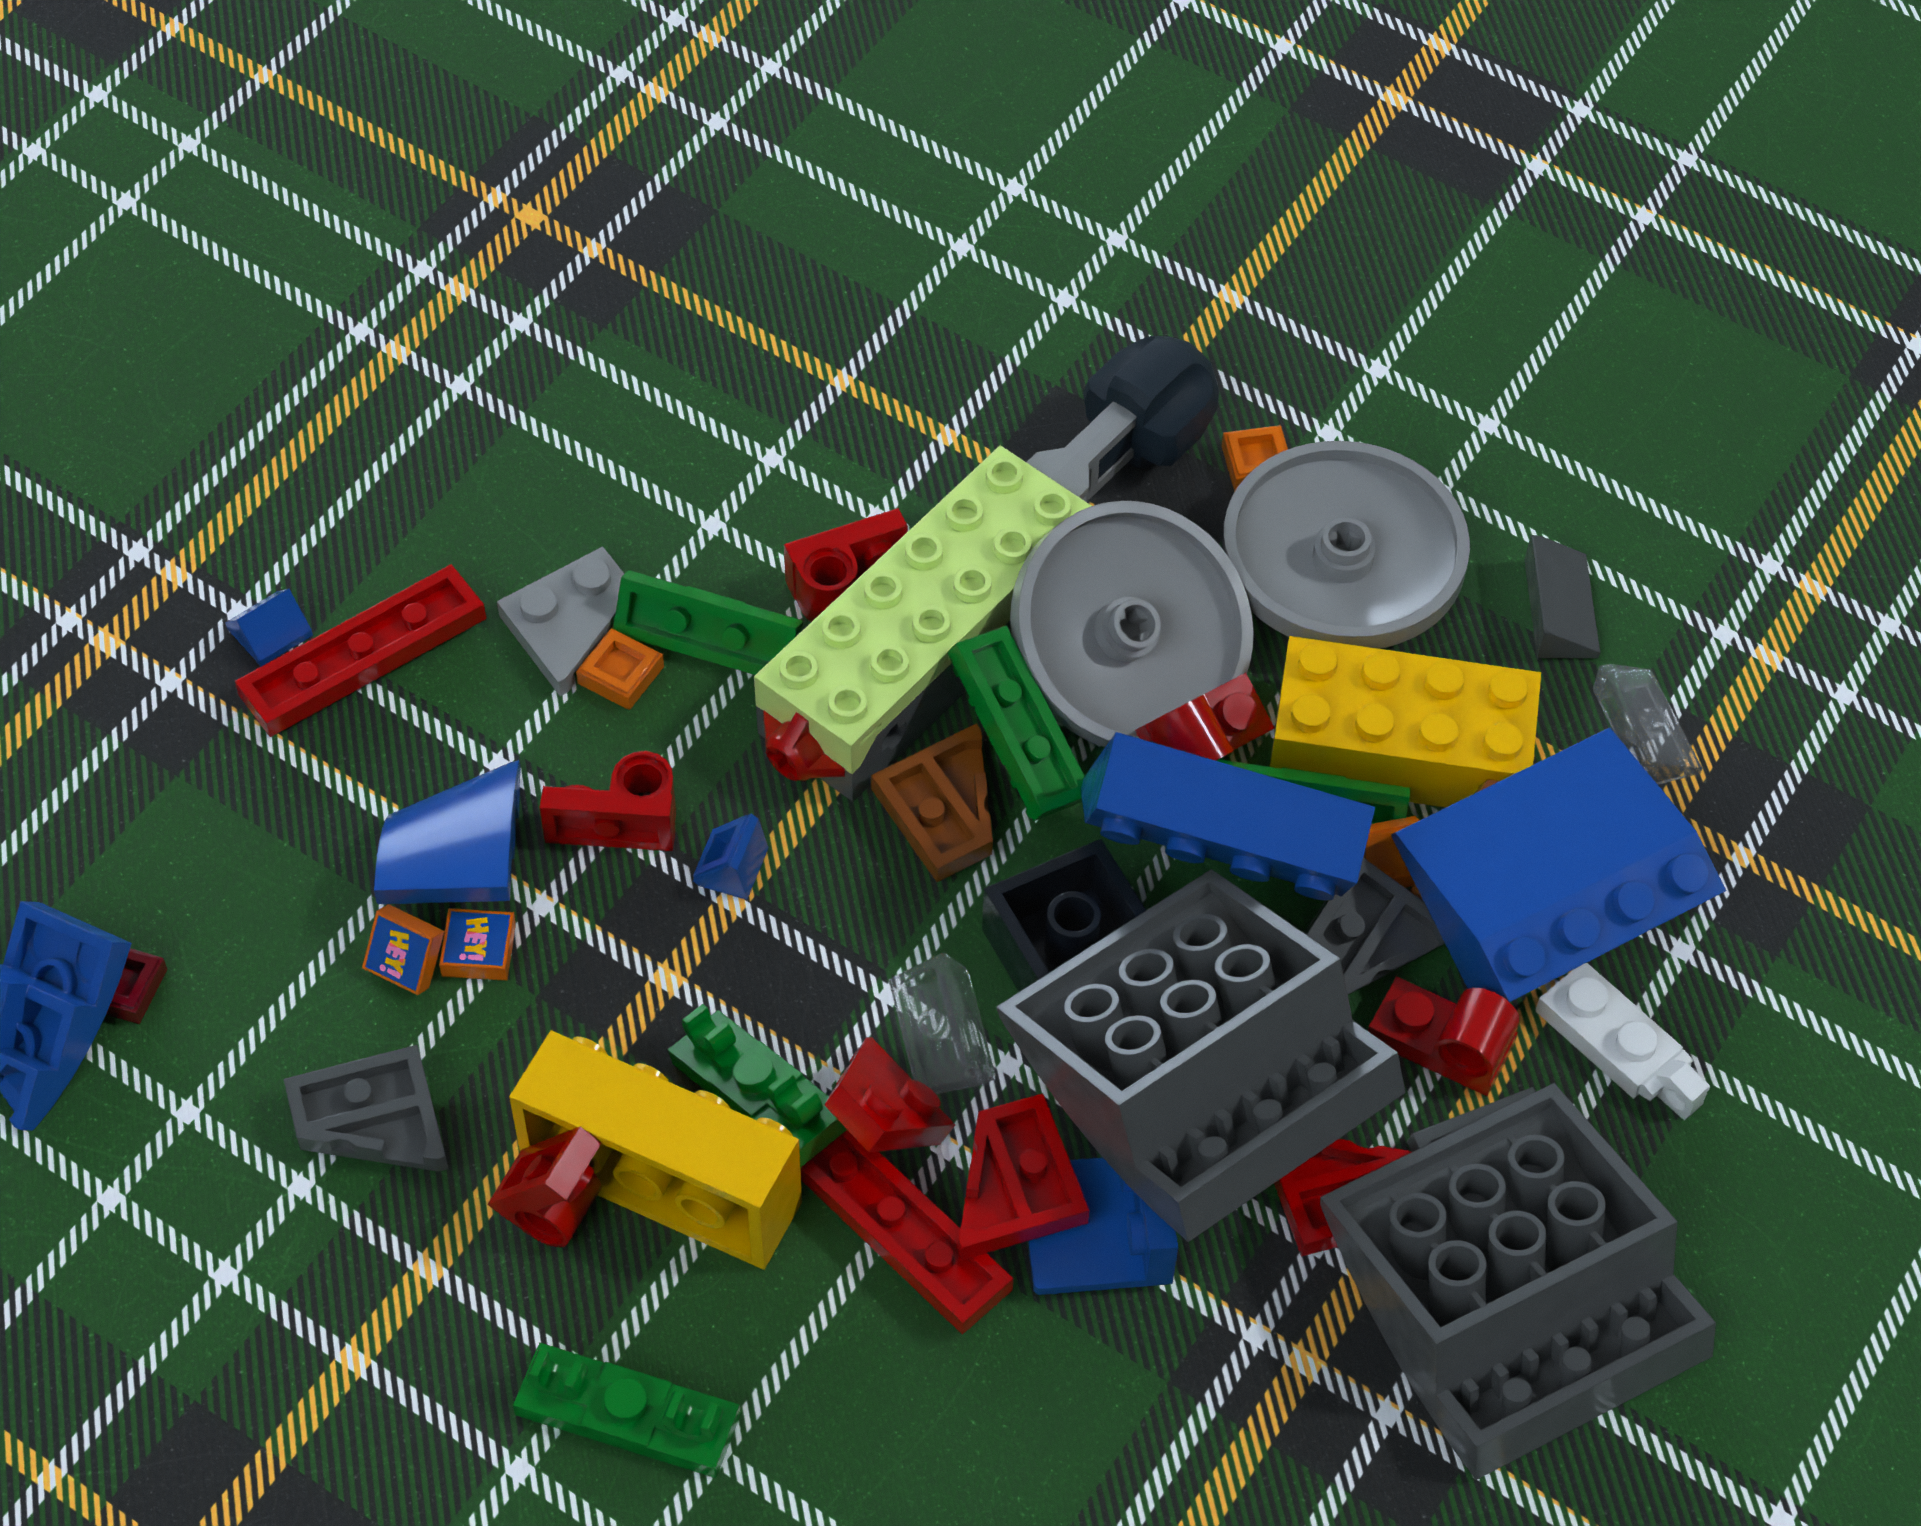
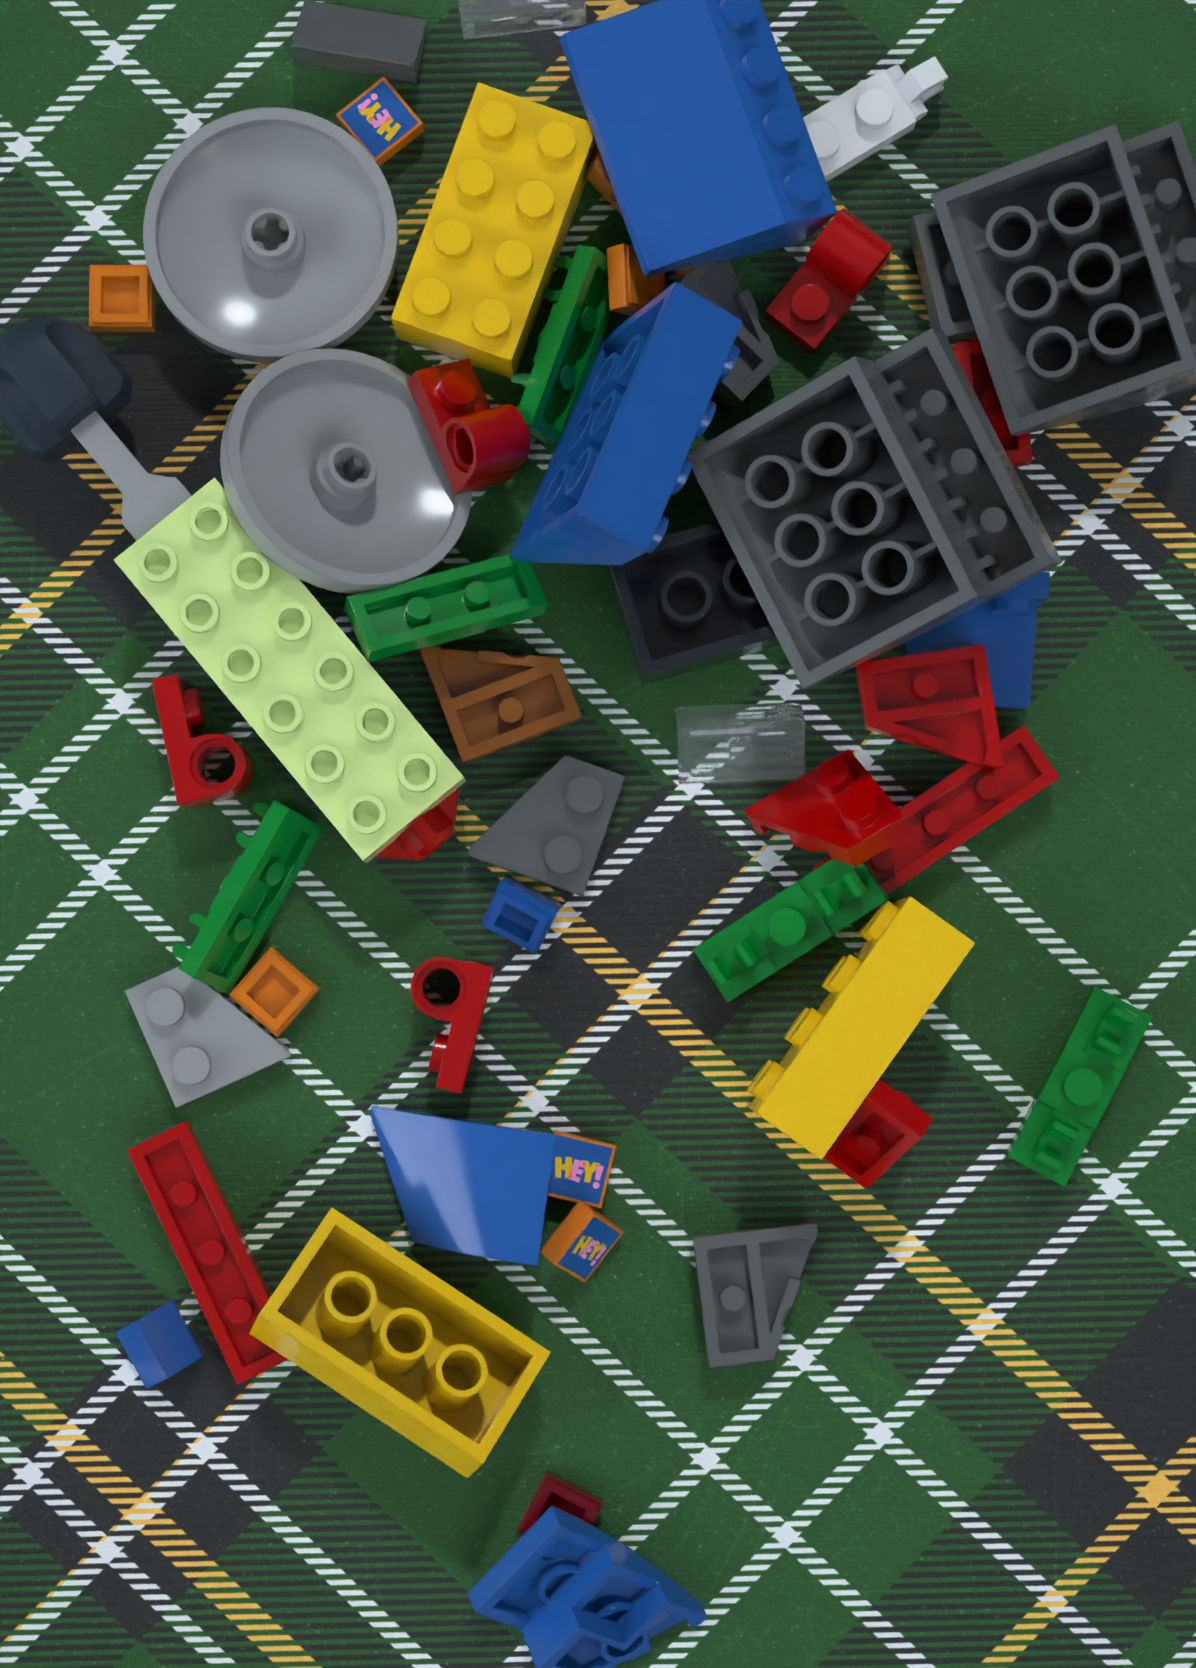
camera: 80 degrees left, 30 degrees up
none -> yellow brick [249,1207,551,1479]
none -> tile [335,76,424,167]
none -> dark grey wing [468,755,625,897]

